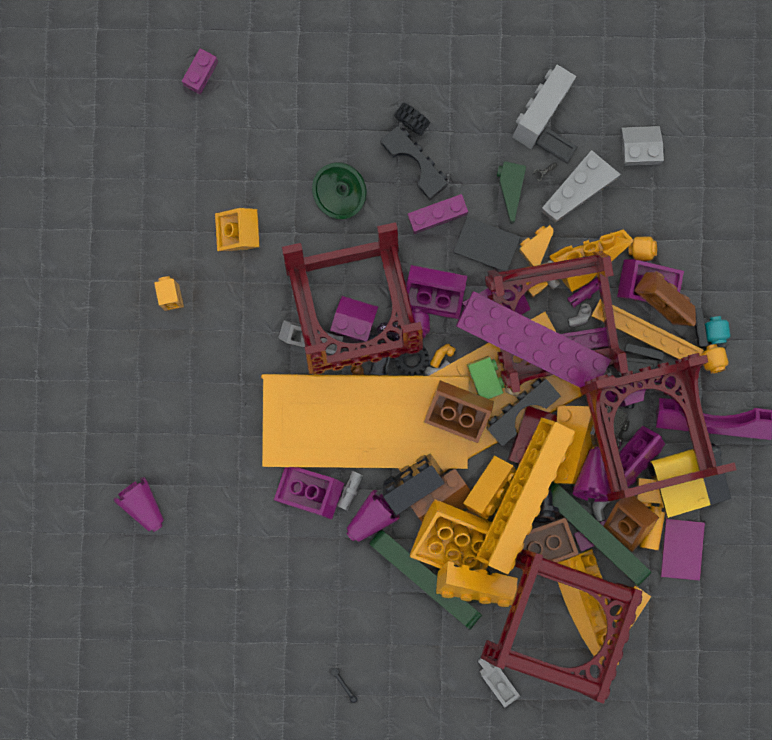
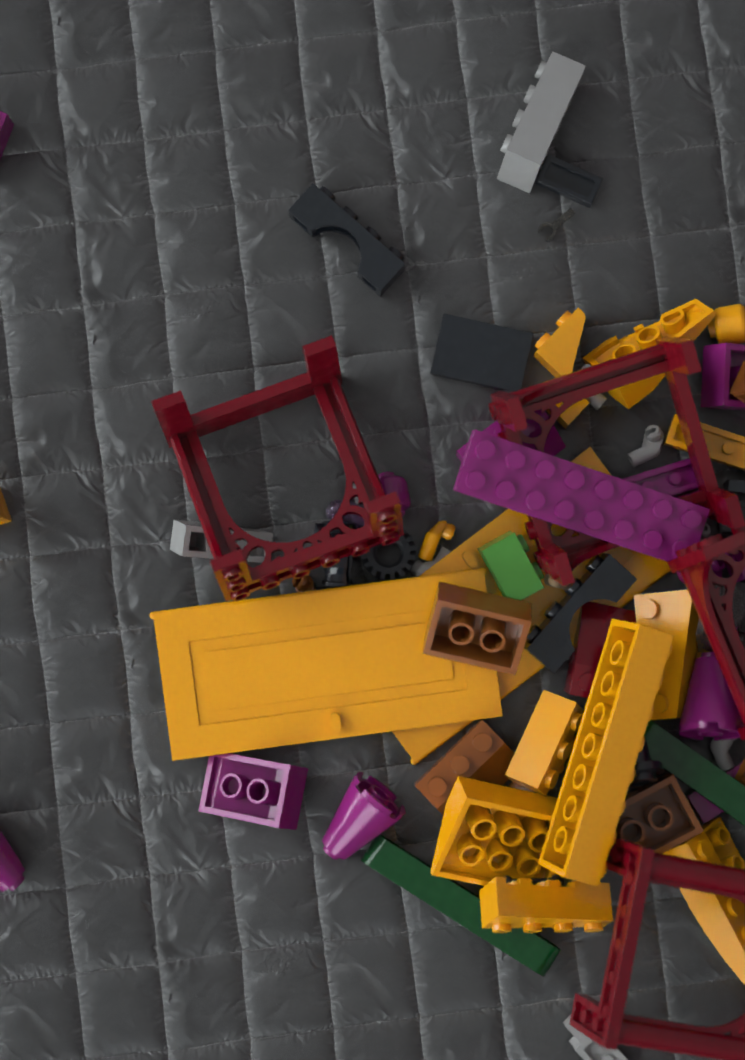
camera: 15 degrees left, 0 degrees up
light orange slope [215,208,259,251] -> none
dark green dish [312,162,367,219] -> none
magenta slope [330,296,378,342] -> none
light grey pin [337,471,363,511] -> none
black brick [383,454,445,515] -> none
black tyre [394,103,430,135] -> none
magenta slope [406,265,467,319] -> none
magenta brick [408,194,468,234] -> none
dark green slope [497,161,526,224] -> none
light grey wedge [541,150,621,223] -> none
magenta pin [567,277,599,308] -> none
light grey slope [621,126,664,166] -> none

